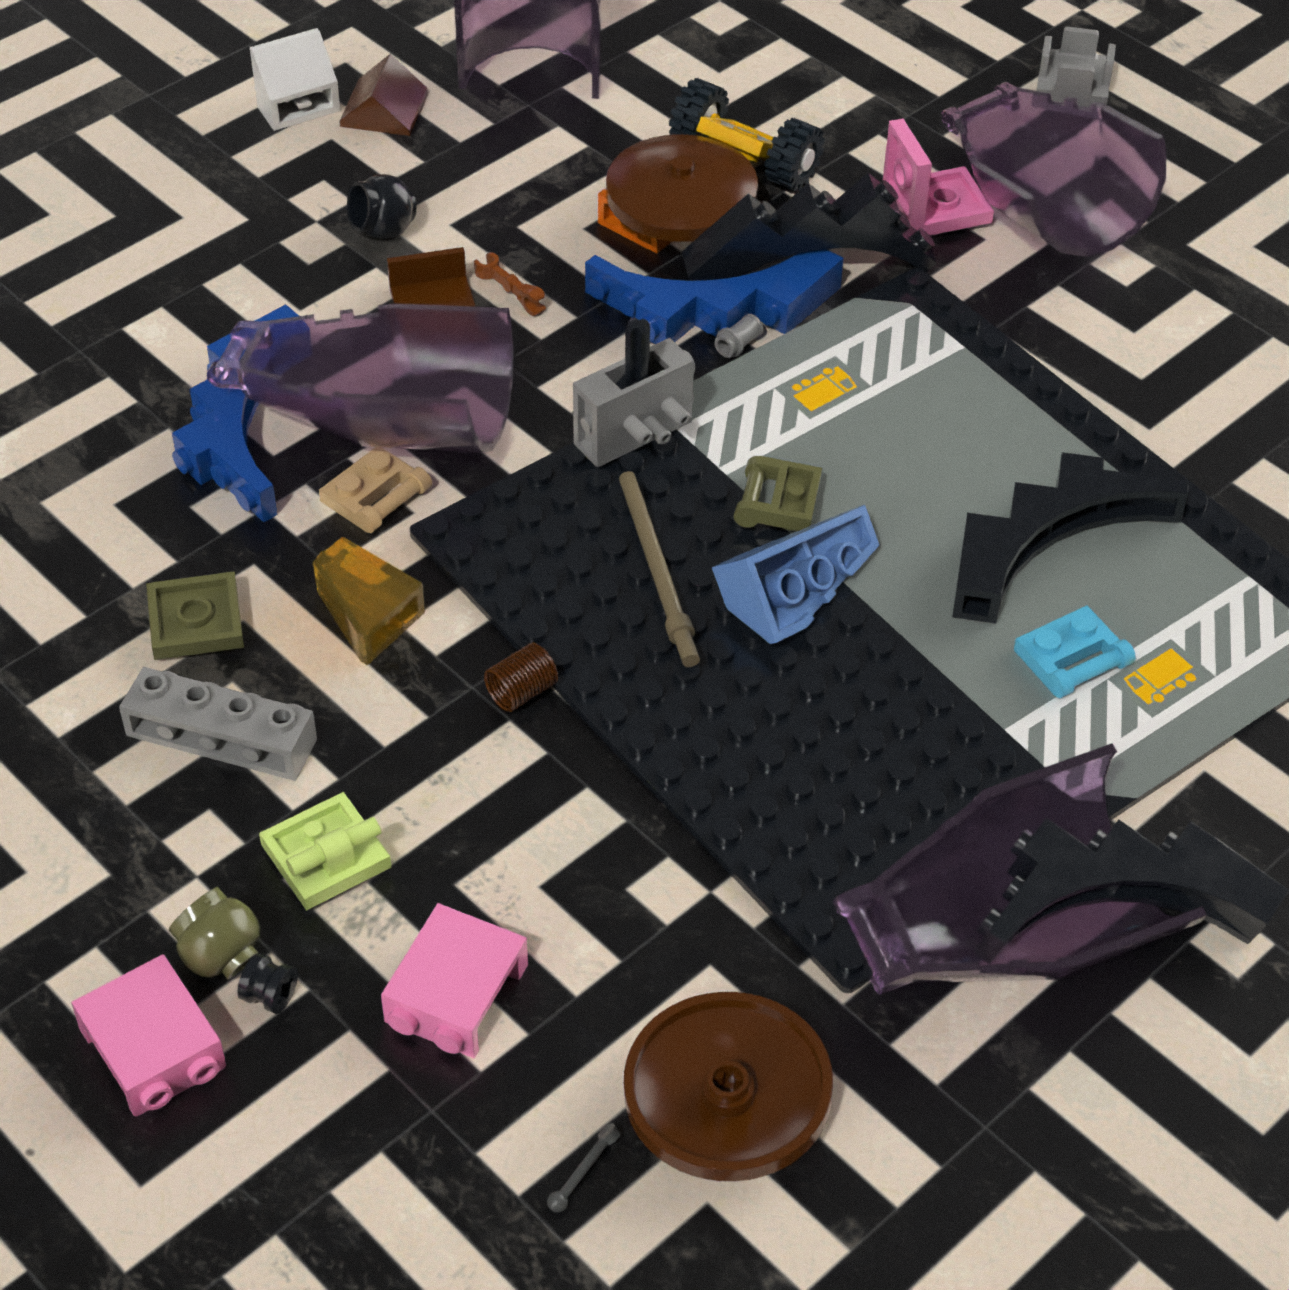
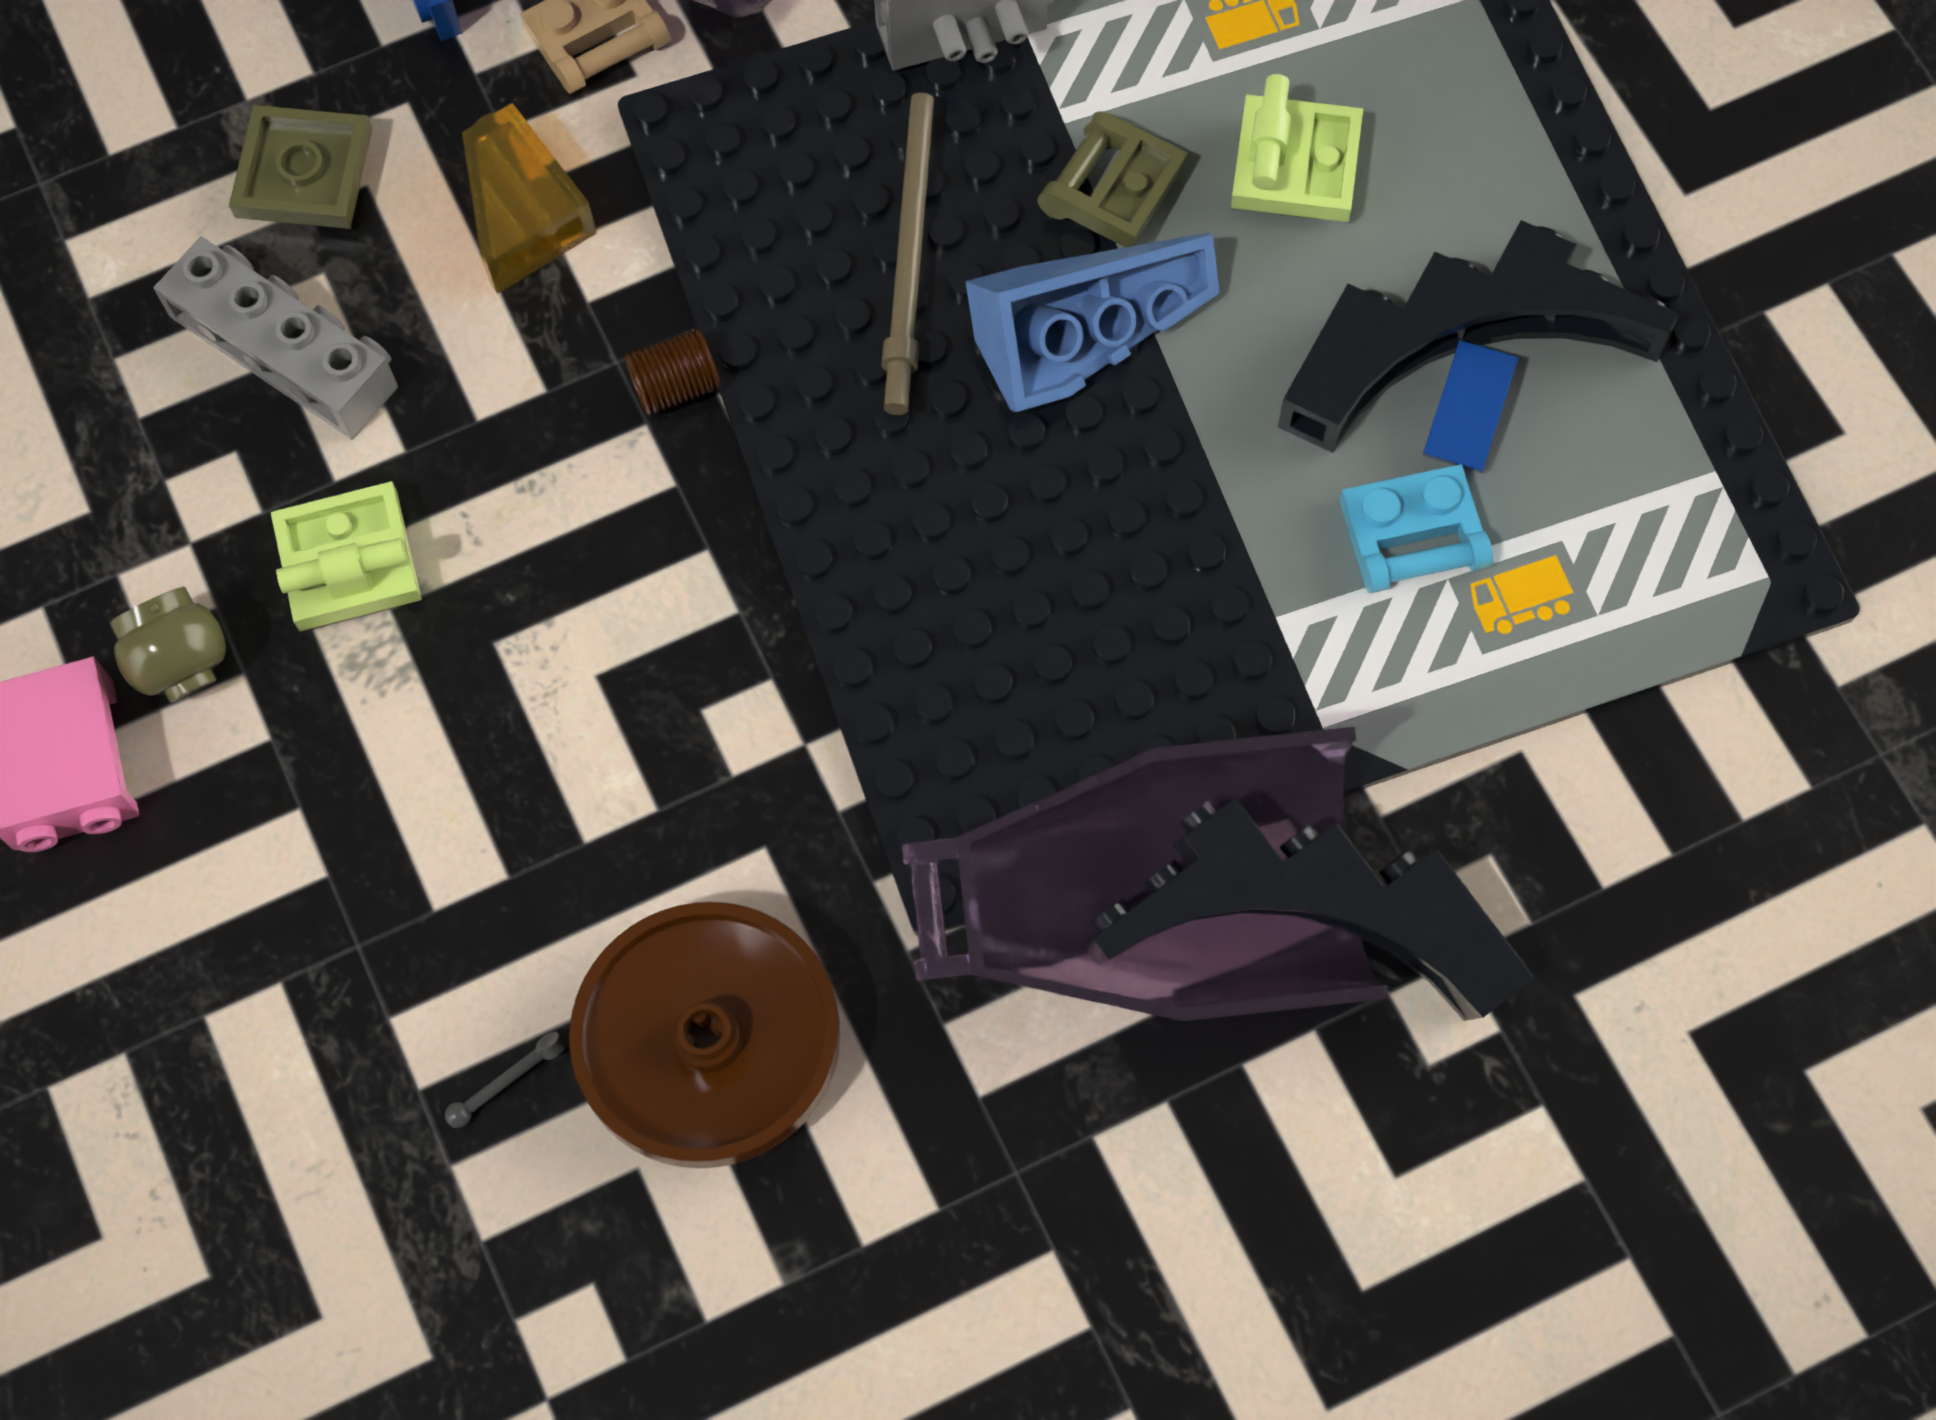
camera: 20 degrees right, 20 degrees up
black wheel [237,953,298,1014] -> none
bright pink panel [381,903,528,1058] -> none
none -> yellowish green plate [1230,74,1363,222]
none -> blue slope [1422,340,1518,473]

